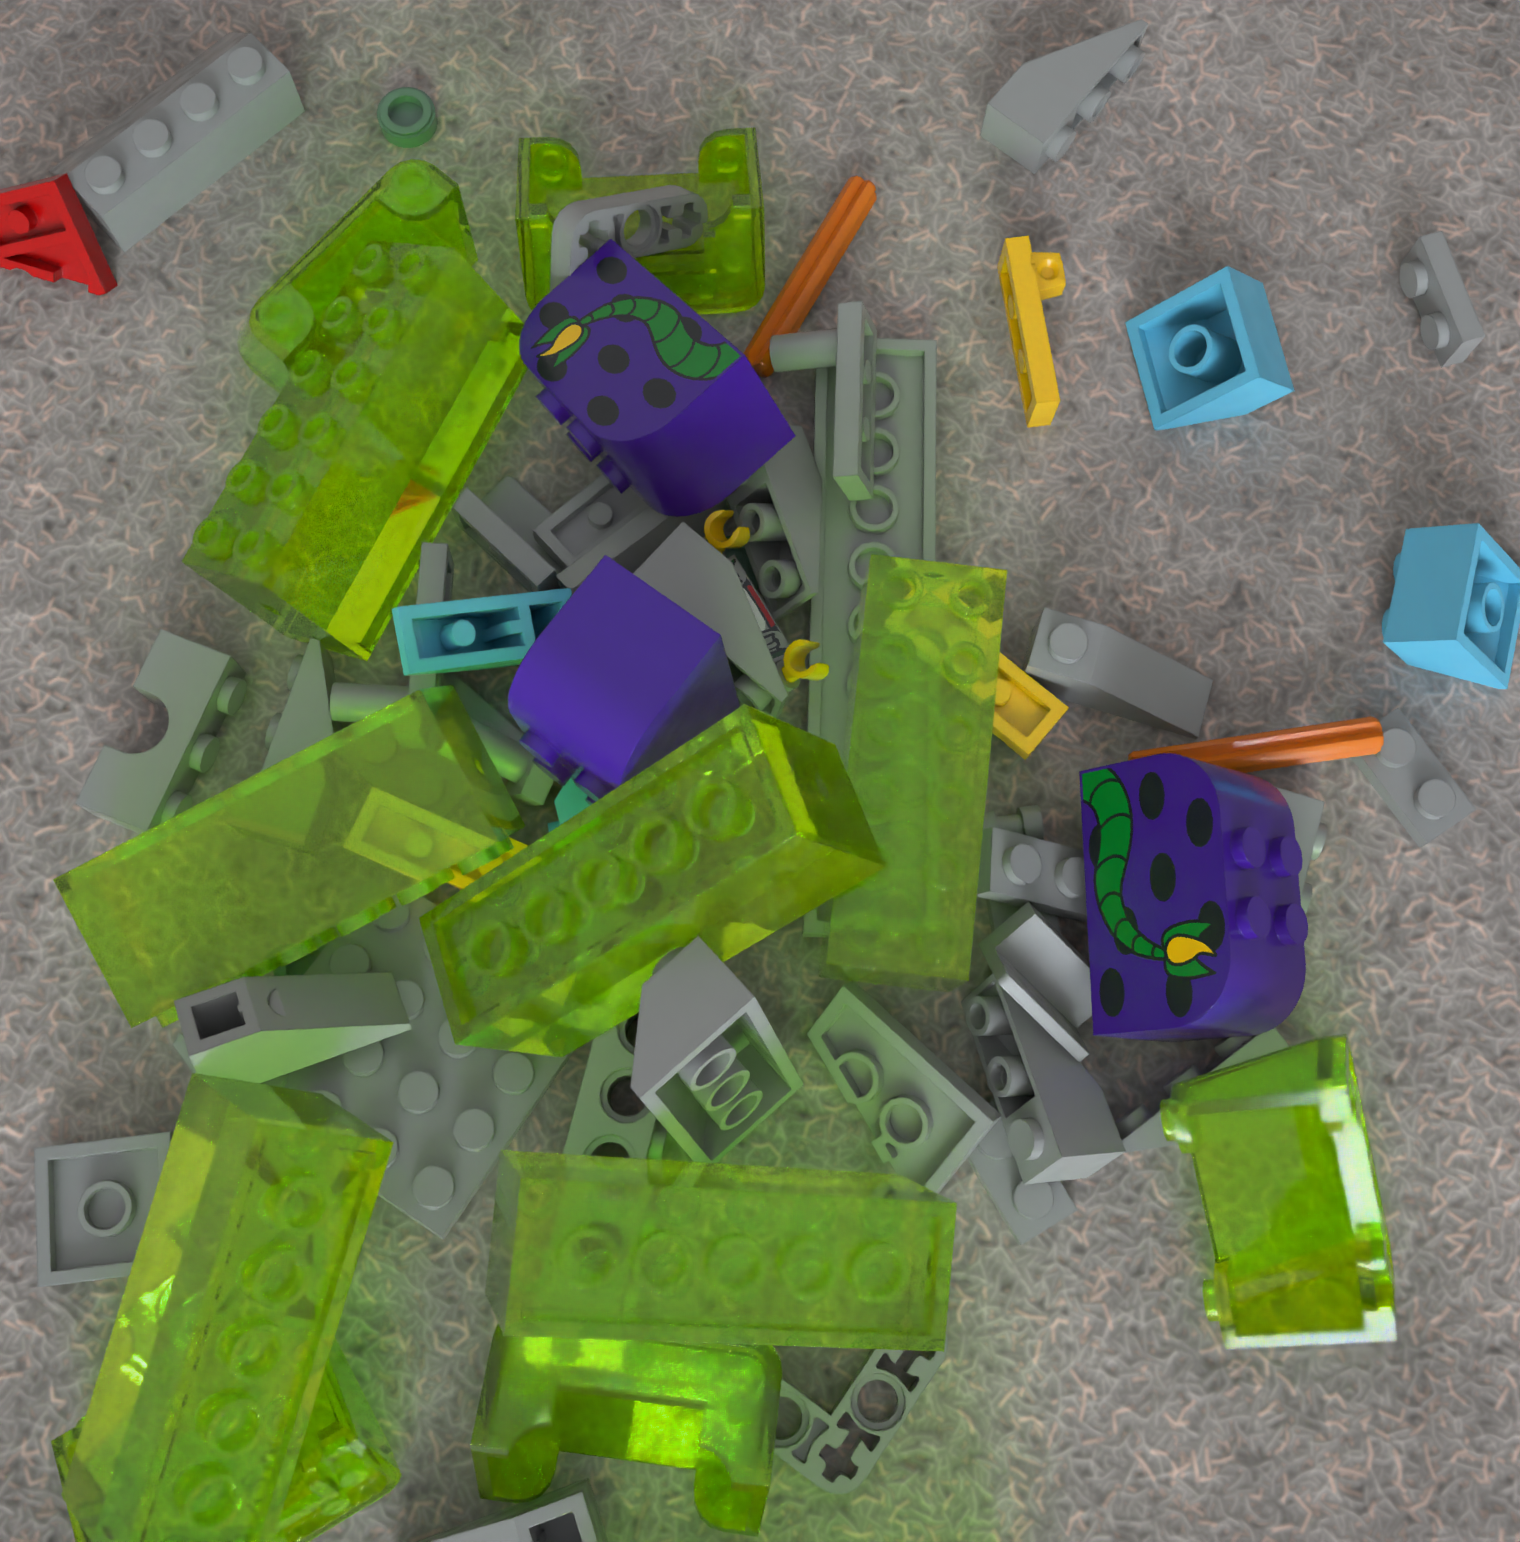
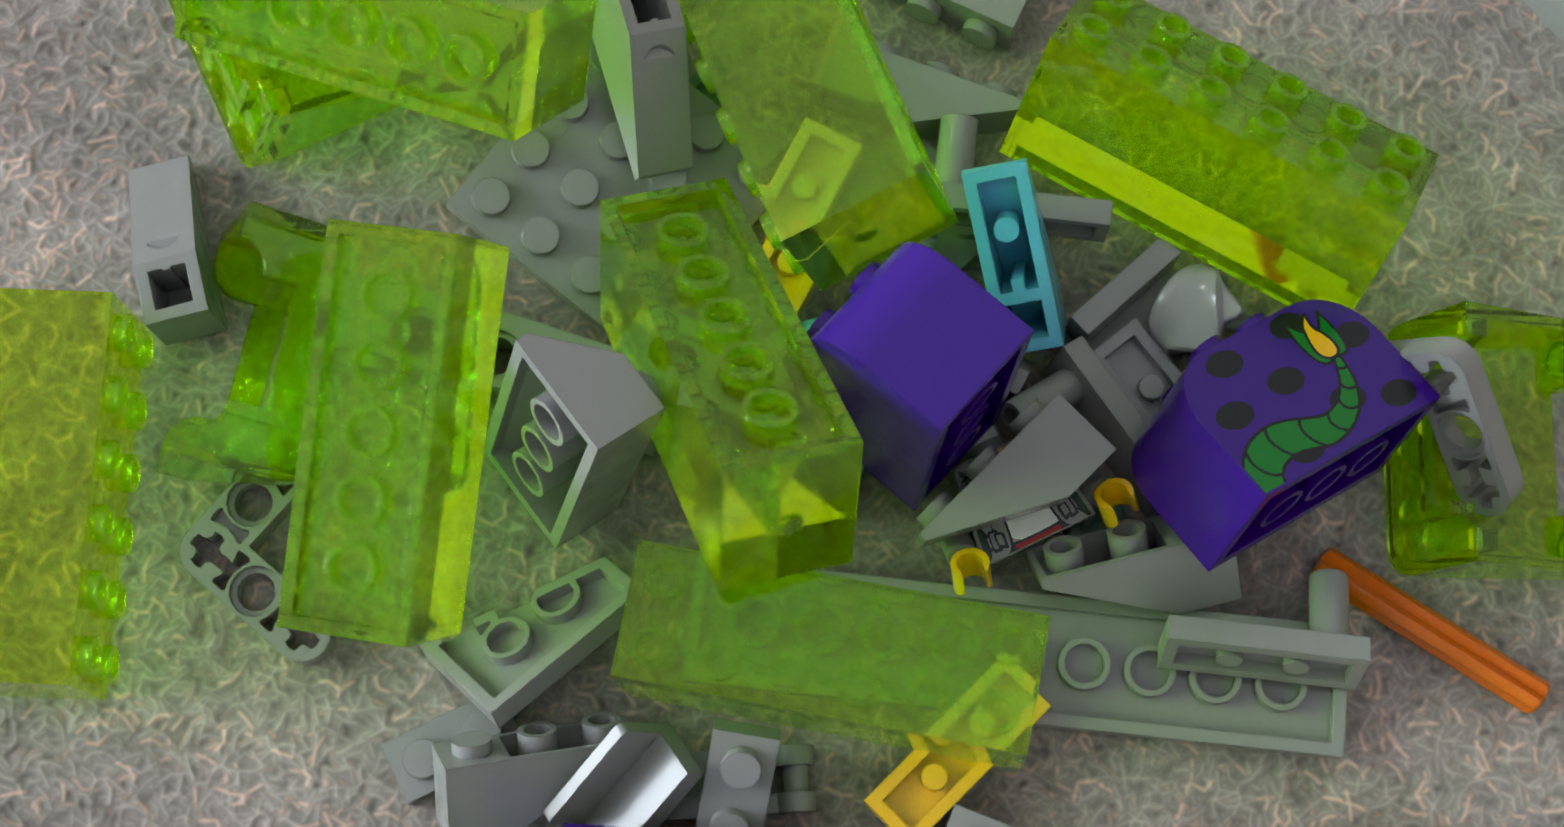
camera: 100 degrees right, 0 degrees up
clear neon green windscreen [237,159,478,425] -> none
none -> light grey piece [1148,263,1252,356]

